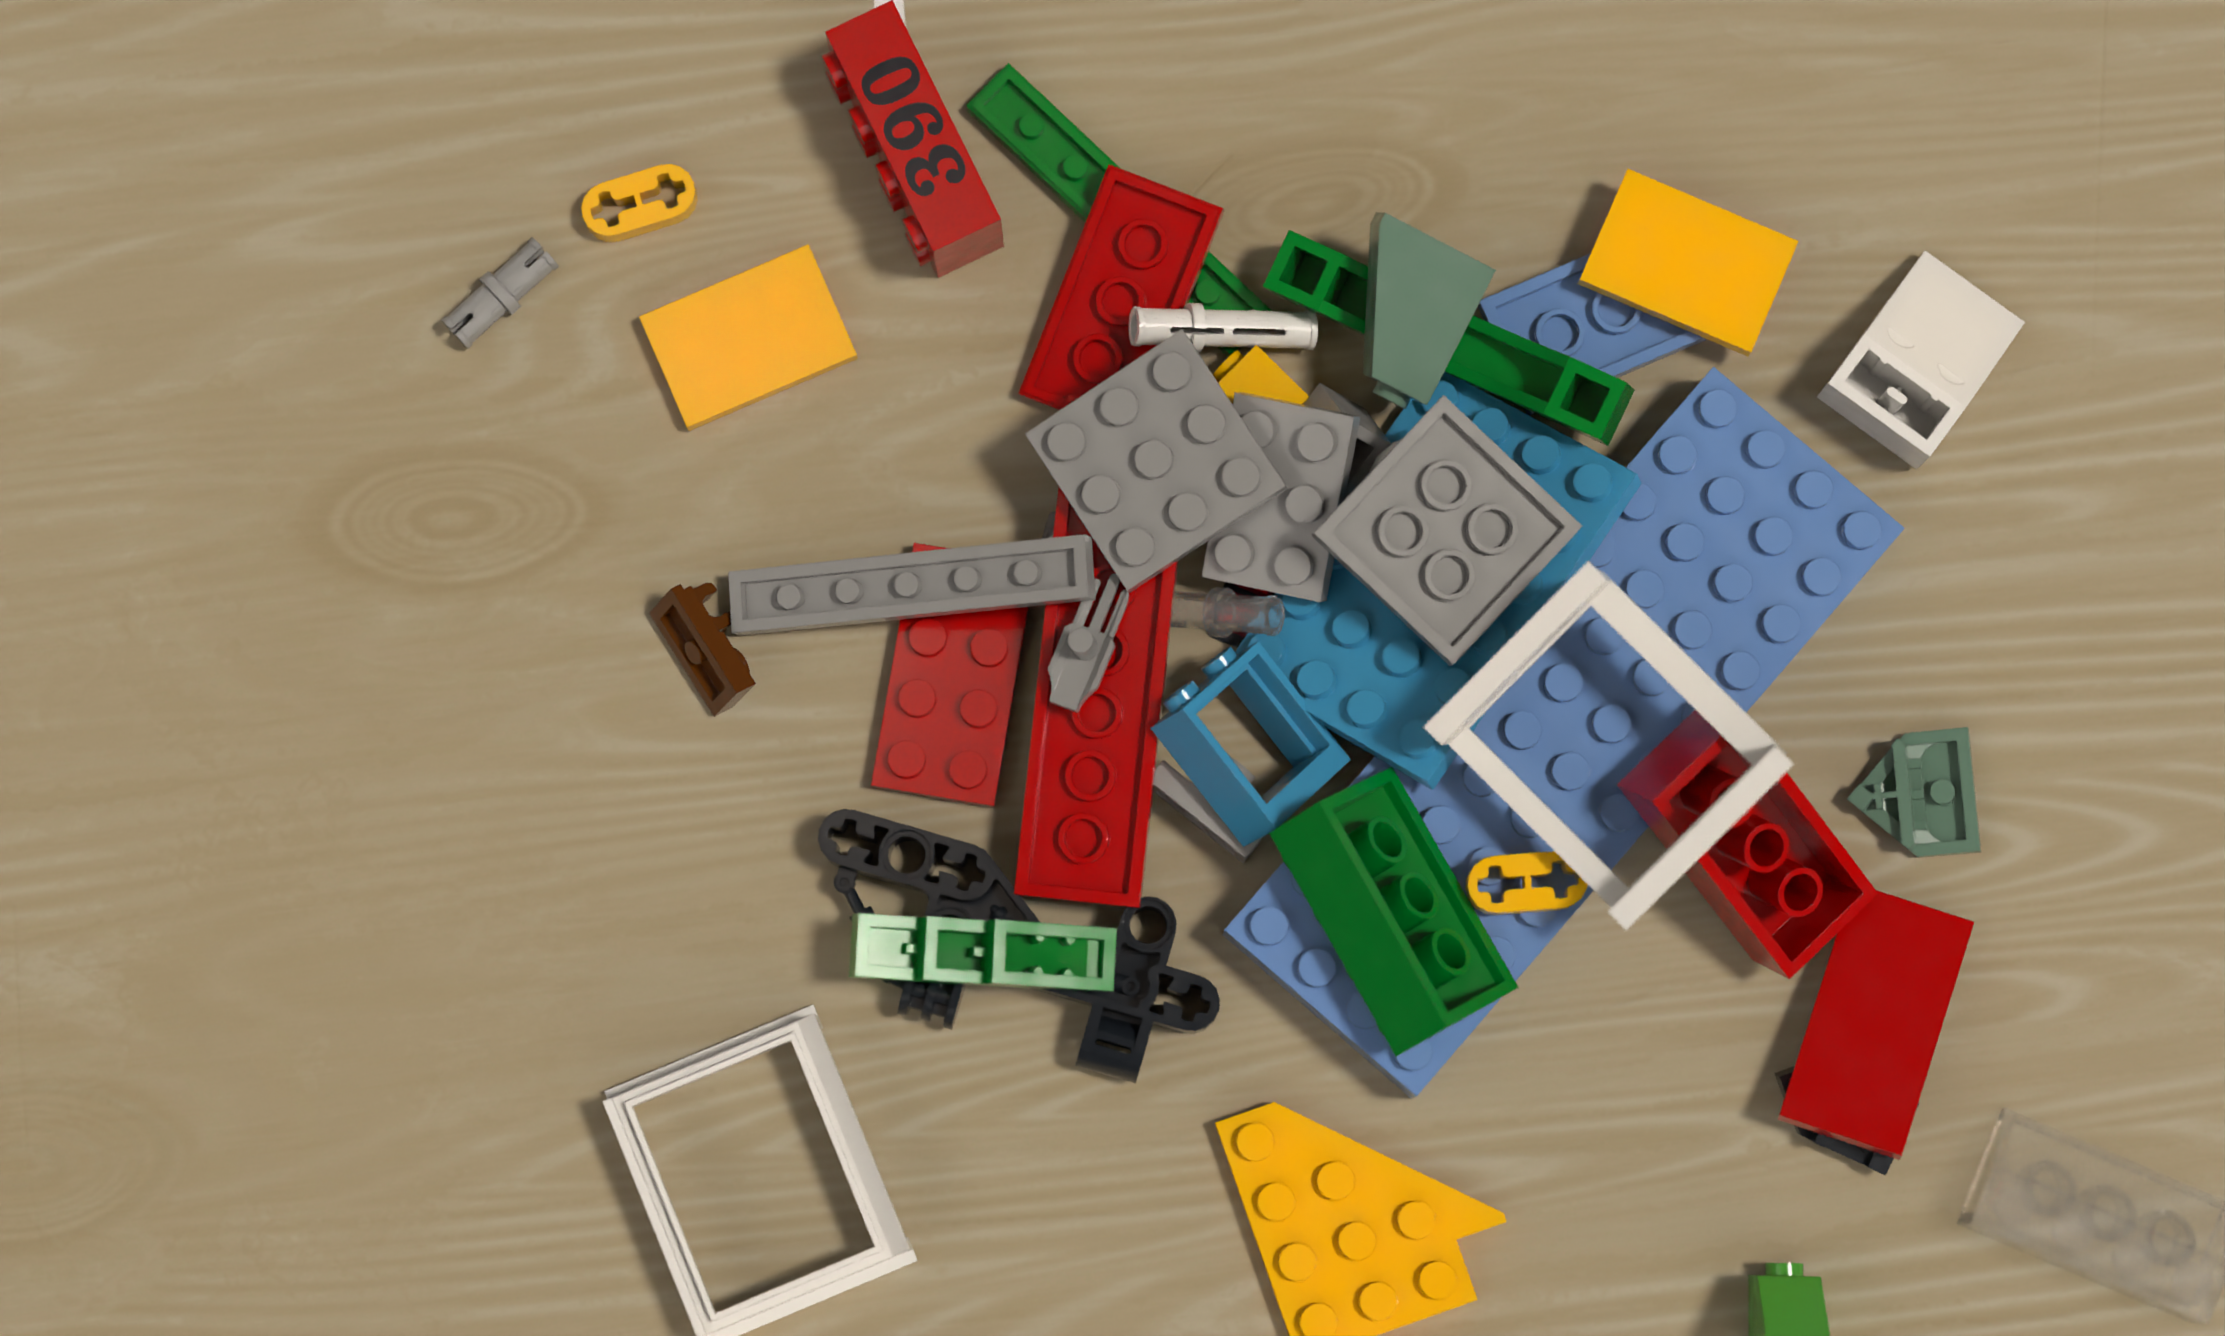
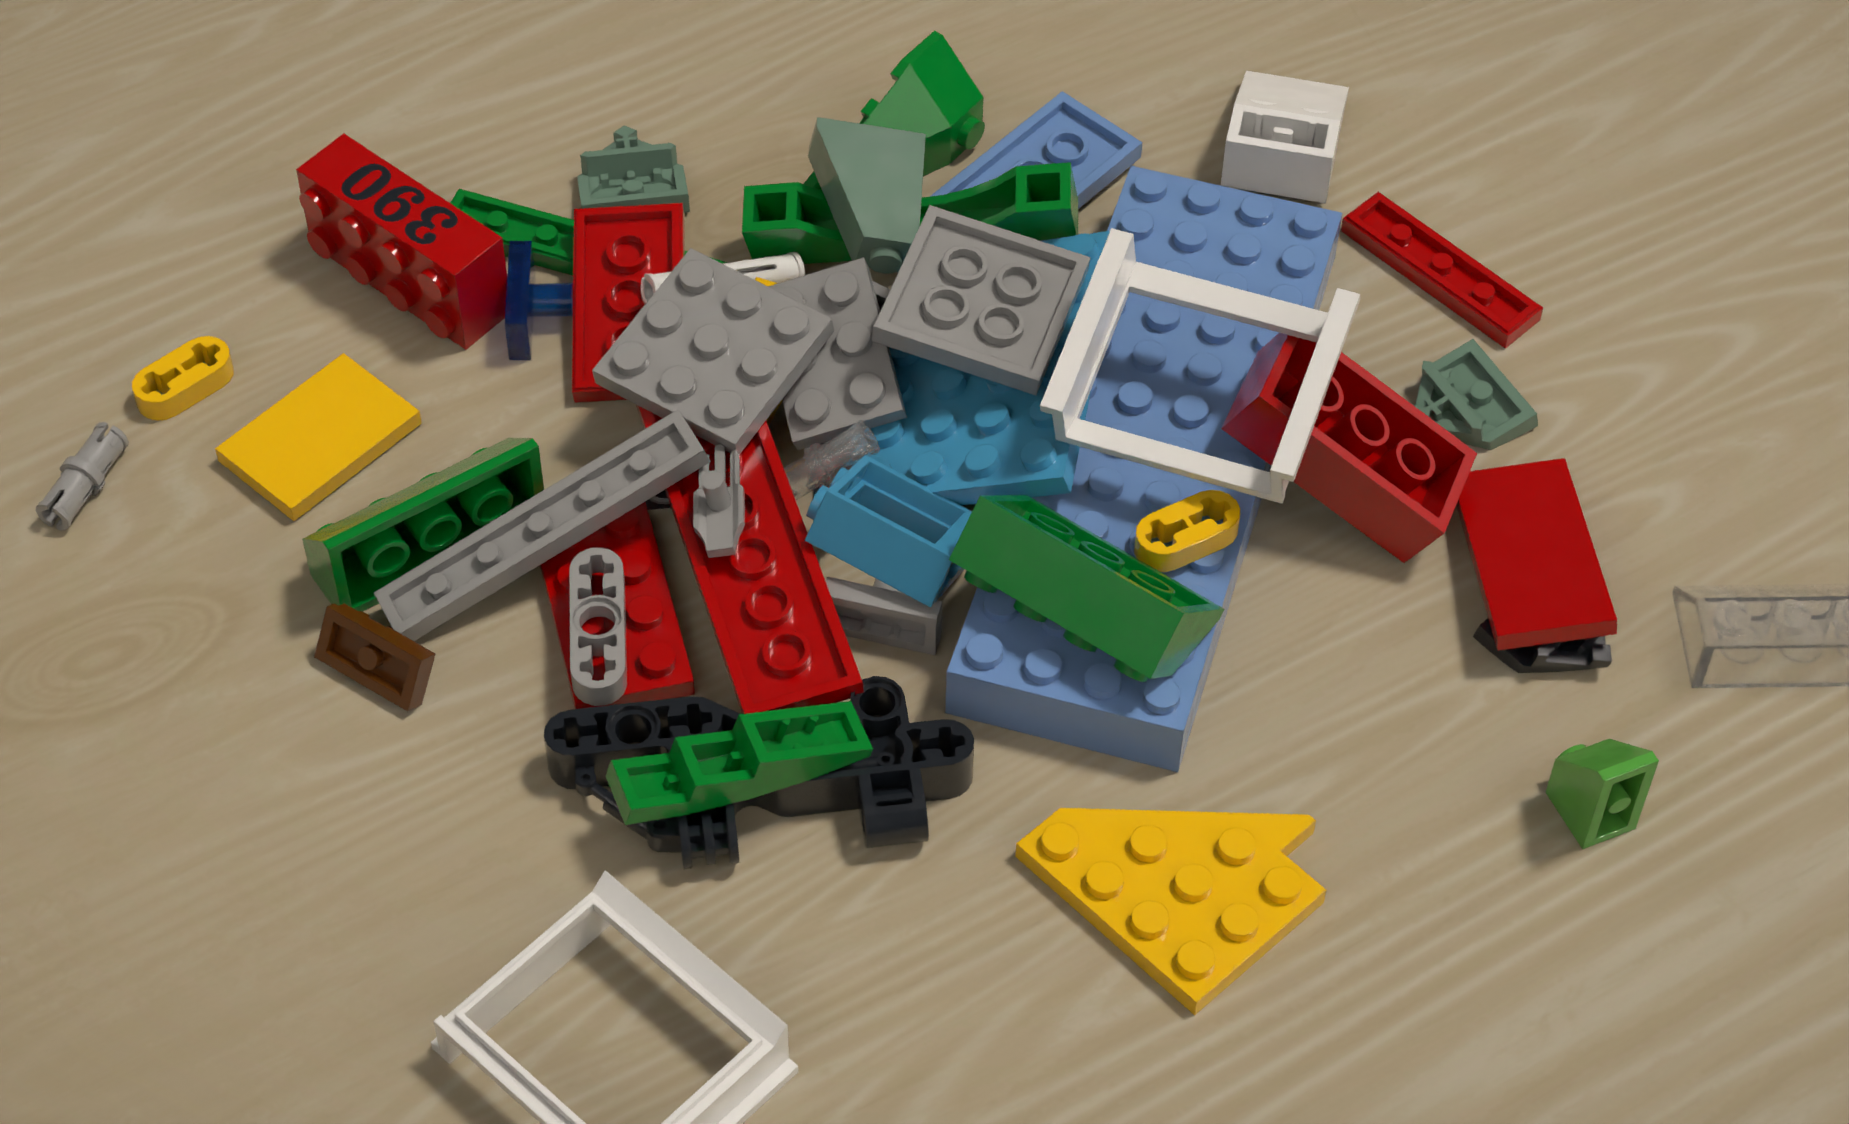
camera: 25 degrees left, 30 degrees down
yellow tile [1578,169,1799,357] -> none
none -> green slope [302,438,544,611]
none -> clear blue tile [505,241,573,360]
none -> light grey beam [569,548,627,706]
none -> sand green slope [577,125,690,213]
none -> green wedge [804,30,985,190]
none -> red tile [1341,192,1543,349]

